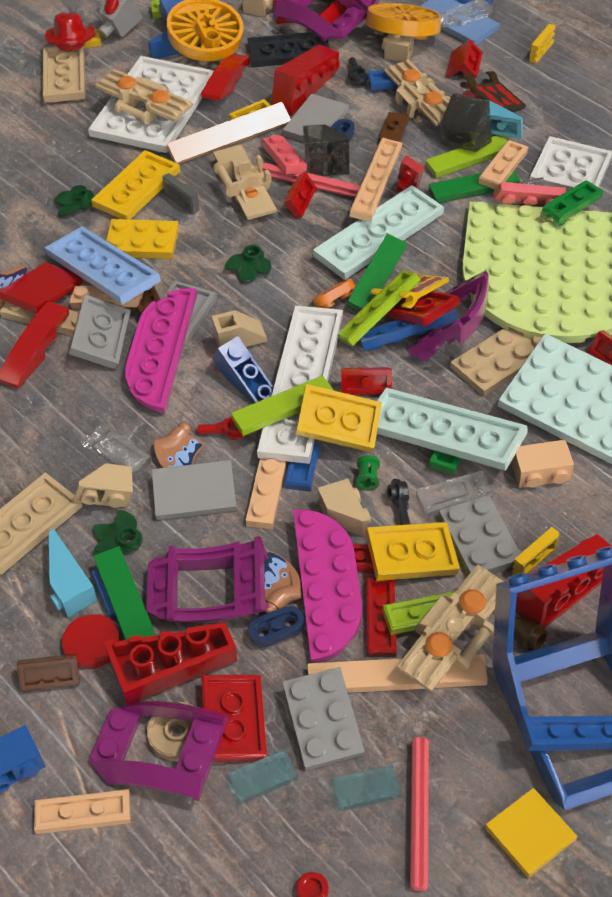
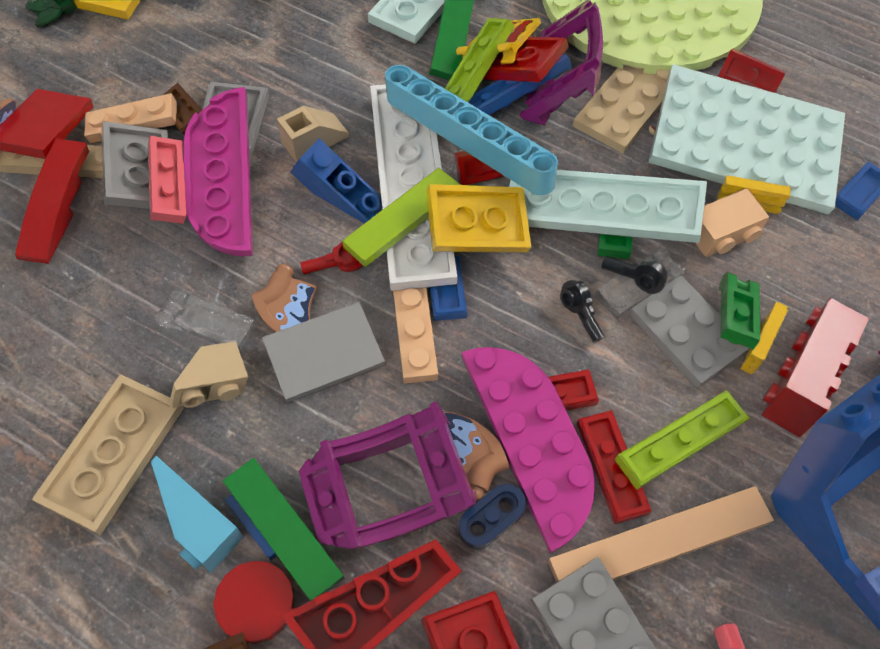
camera: 20 degrees left, 10 degrees up
light blue plate [45,226,161,304] -> none
dark green plate [93,510,143,553] -> none
yellow plate [106,219,179,259] -> none
dark green plate [225,245,272,283] -> none
orange plate [311,278,356,308] -> none
tan slope [318,479,371,537] -> none
green bush [356,455,380,491] -> none
yellow plate [365,522,460,581] -> none
tan piece [397,564,504,692] -> none
dark brown cone [514,616,548,650] -> none
none -> coral plate [148,136,186,224]
none -> medium azure beam [385,65,558,195]
none -> black plate [602,256,667,294]
none -> yellow tile [717,175,791,214]
none -> green plate [719,272,760,350]

